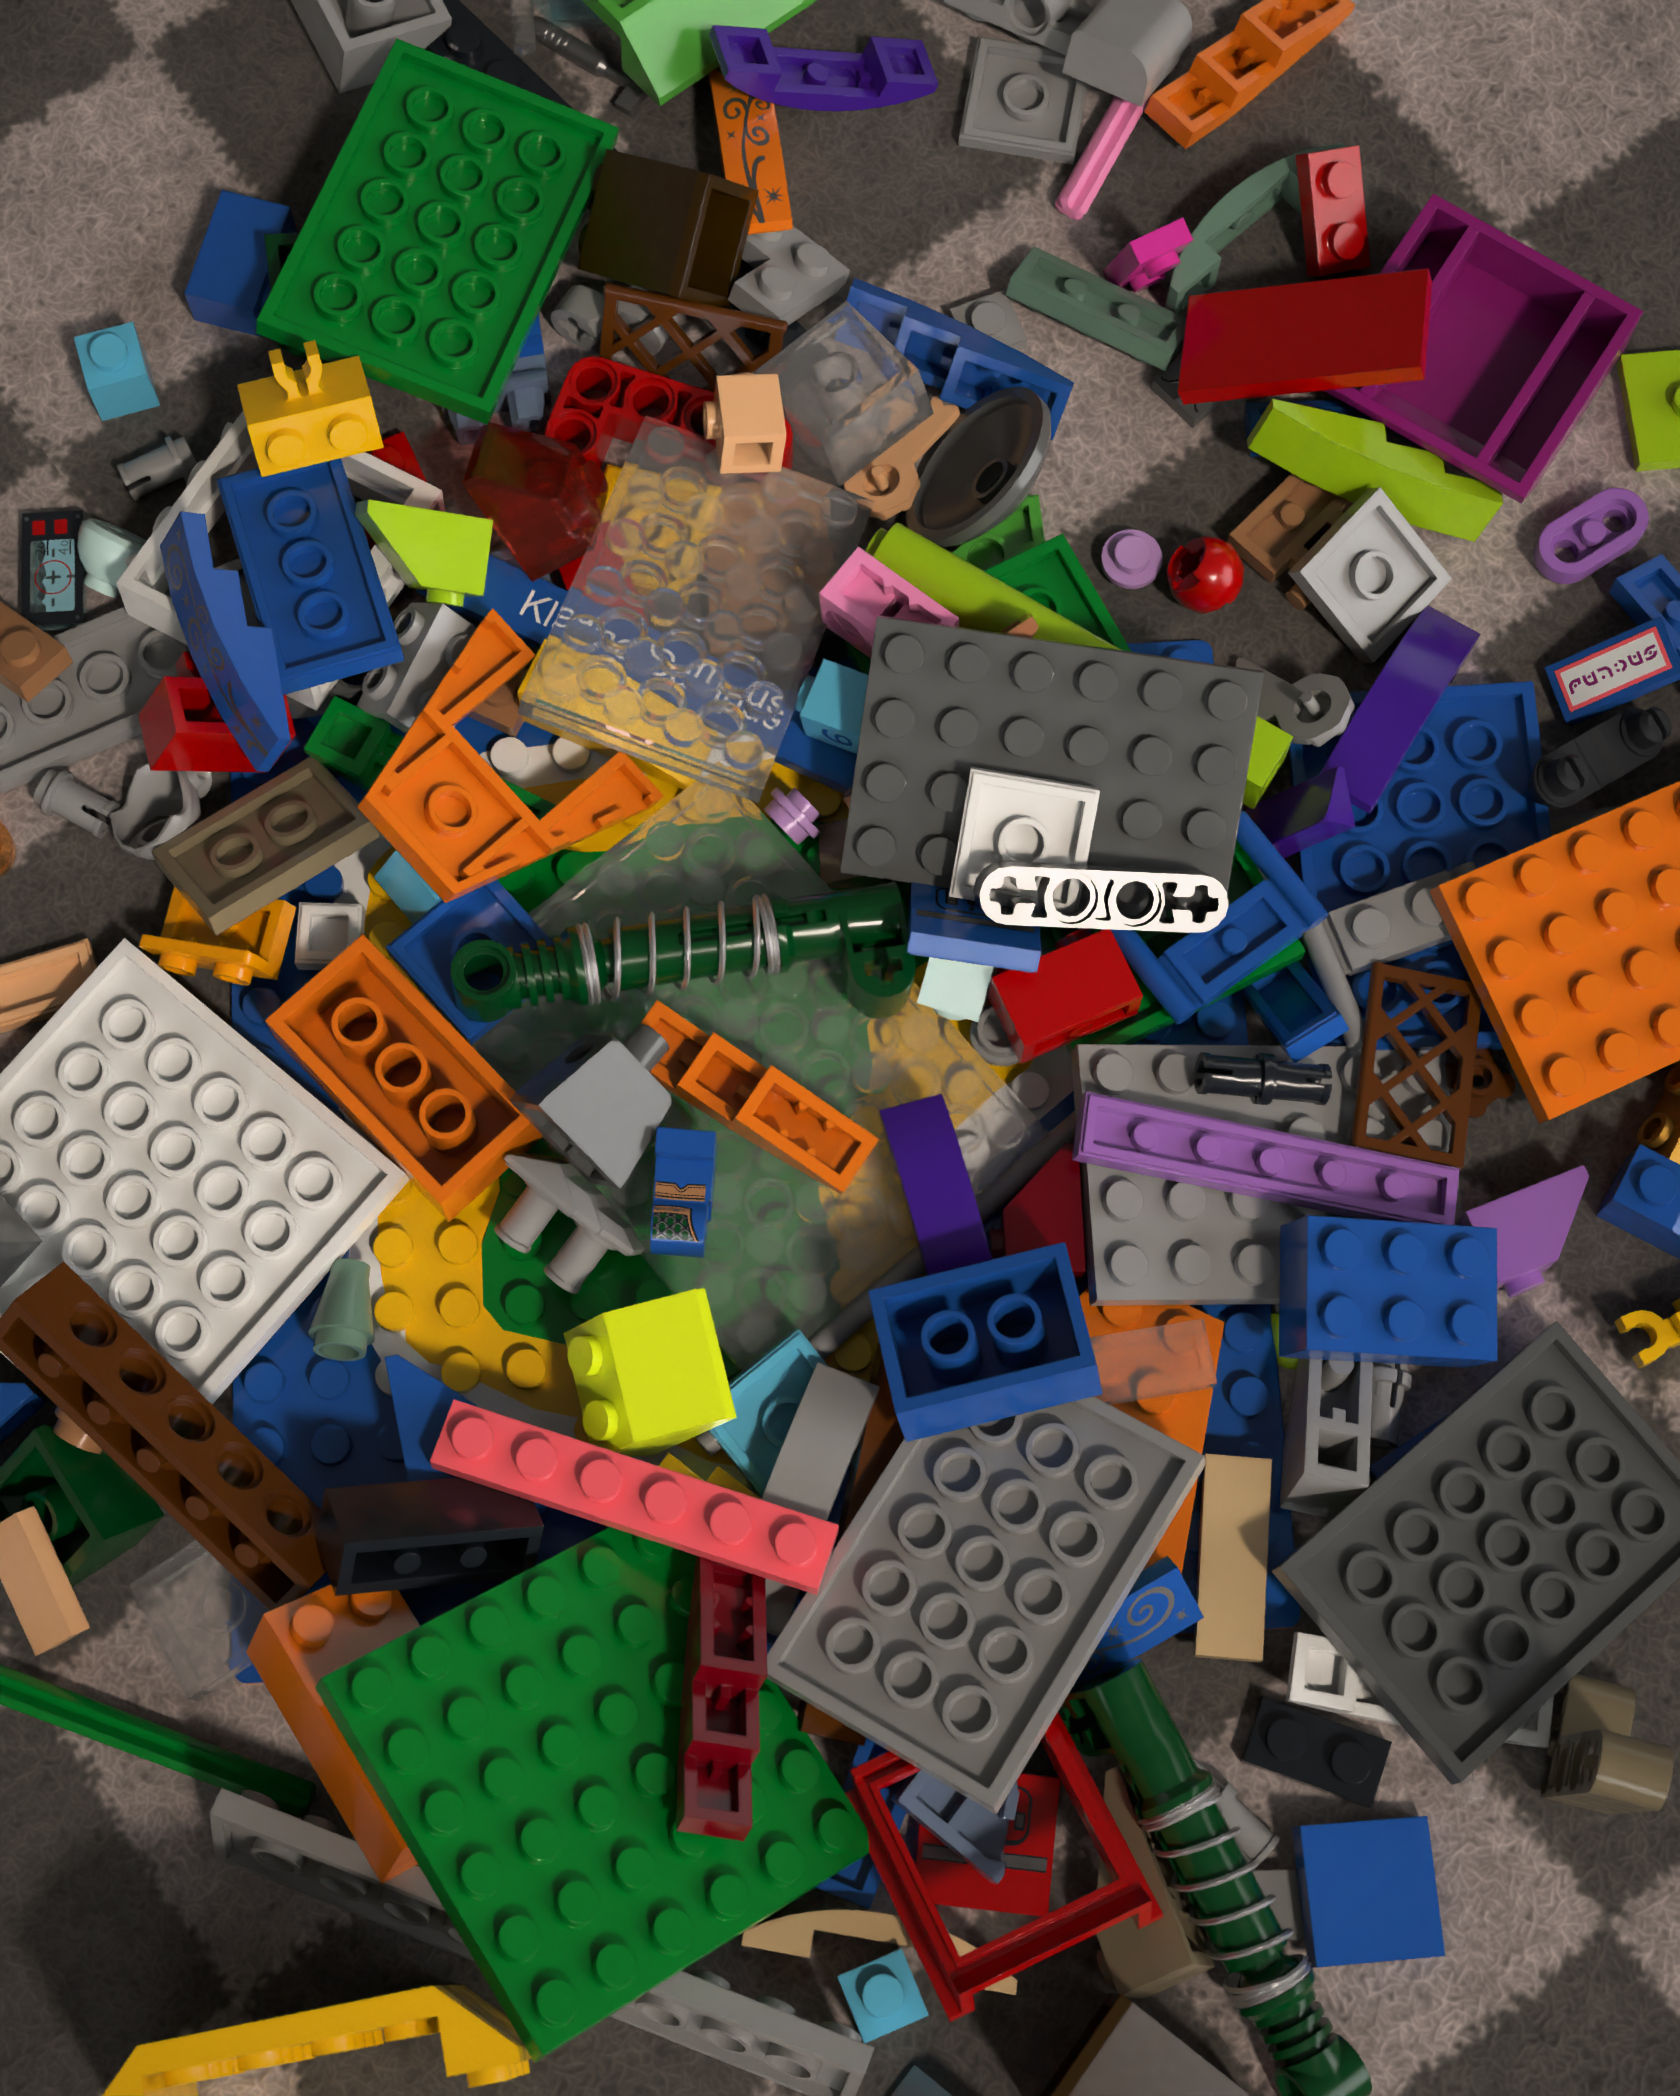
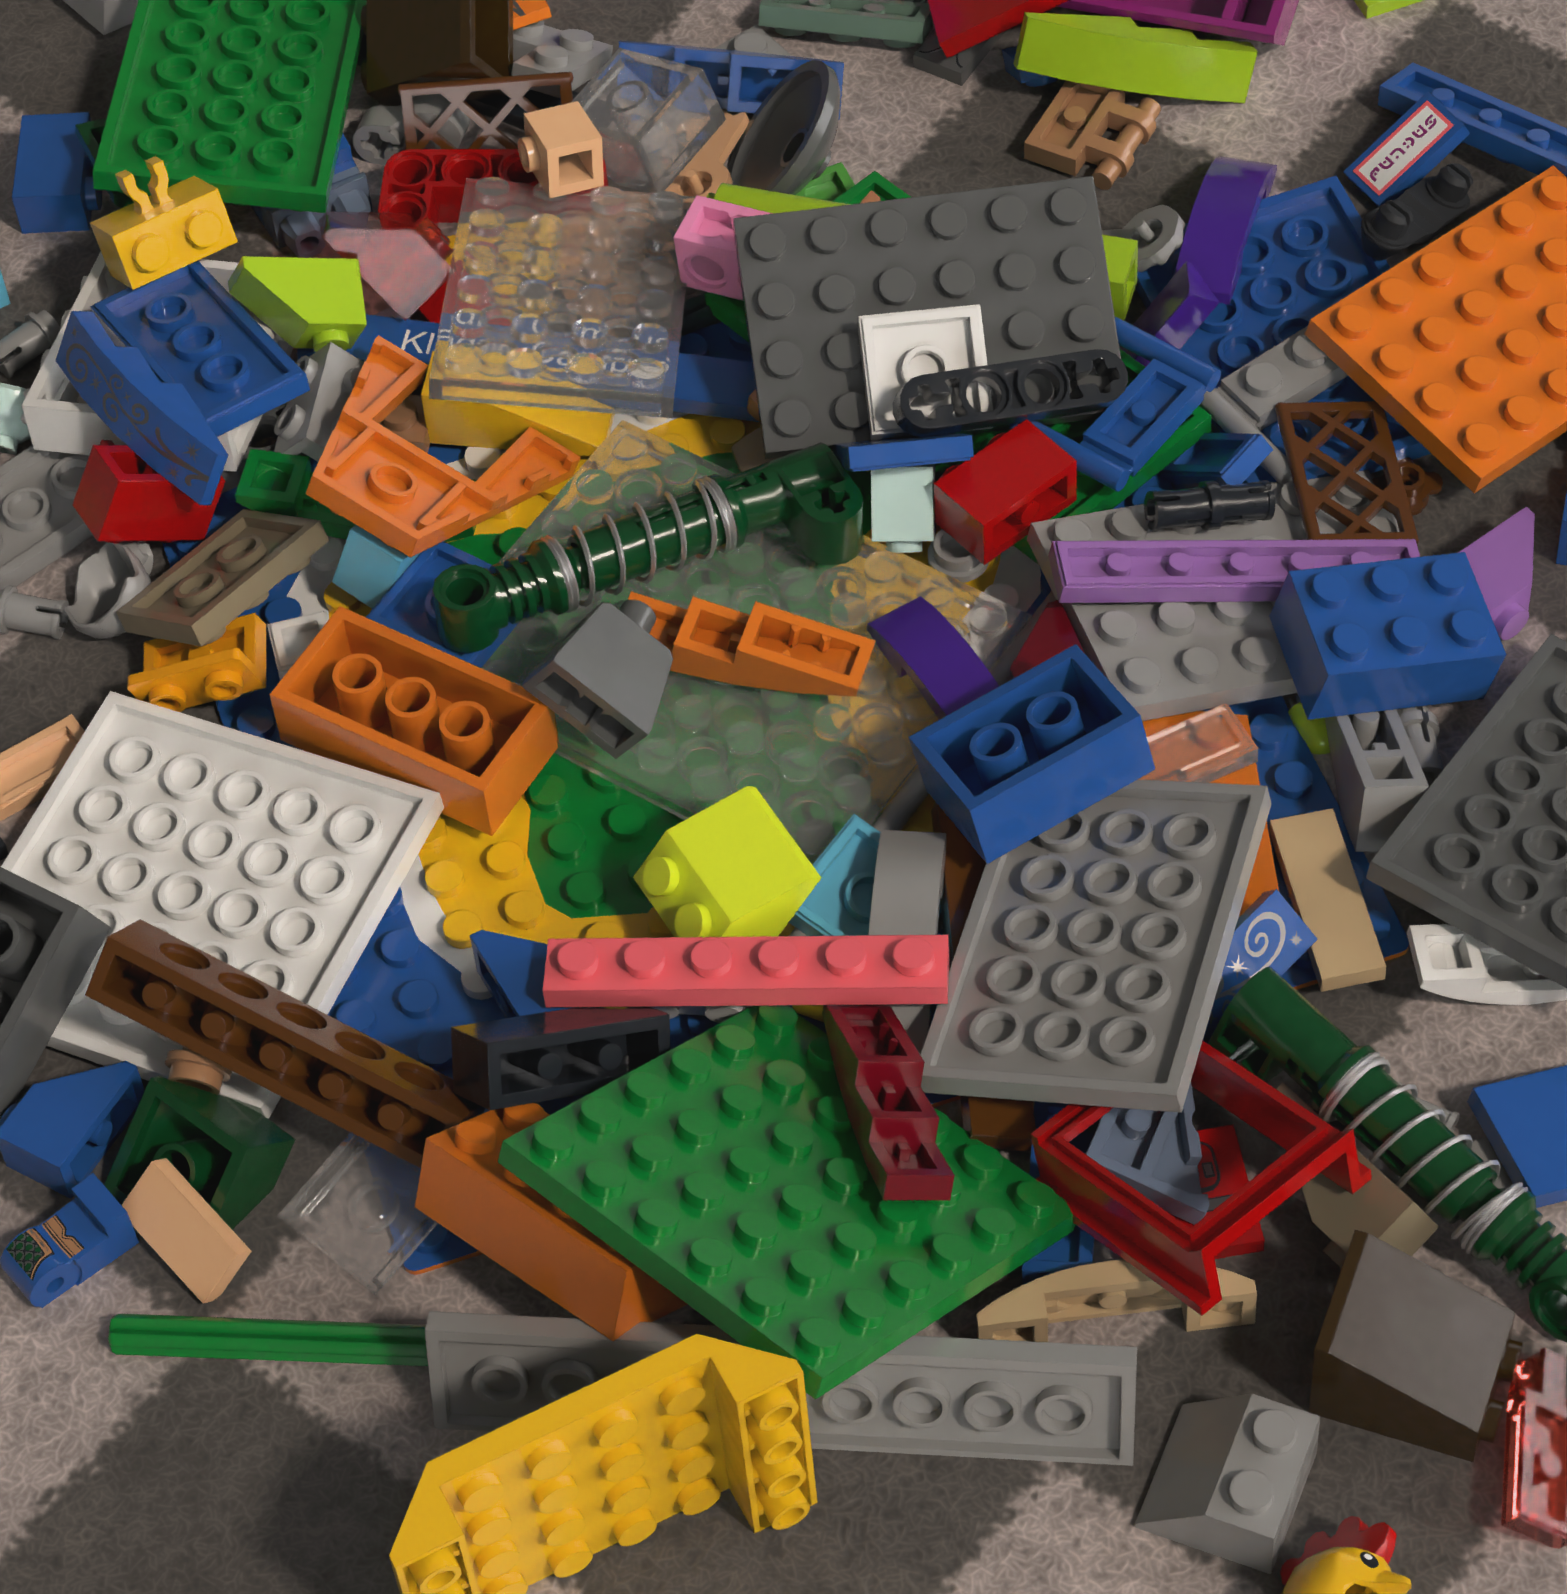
camera: 10 degrees left, 20 degrees down
sand green cone [308,1258,374,1361] -> none
light grey connector [494,1153,645,1294] -> none
blue leg [650,1127,718,1258] -> none
lavender plate [764,787,821,845] -> none
medium azure brick [796,659,868,754] -> none
medium azure brick [837,1948,929,2044] -> none
lavender plate [1101,529,1162,589] -> none
red piece [1167,535,1244,614] -> none
black plate [1241,1696,1392,1808] -> none
light grey plate [1288,487,1452,663] -> none
medium lavender plate [1534,488,1649,584] -> none

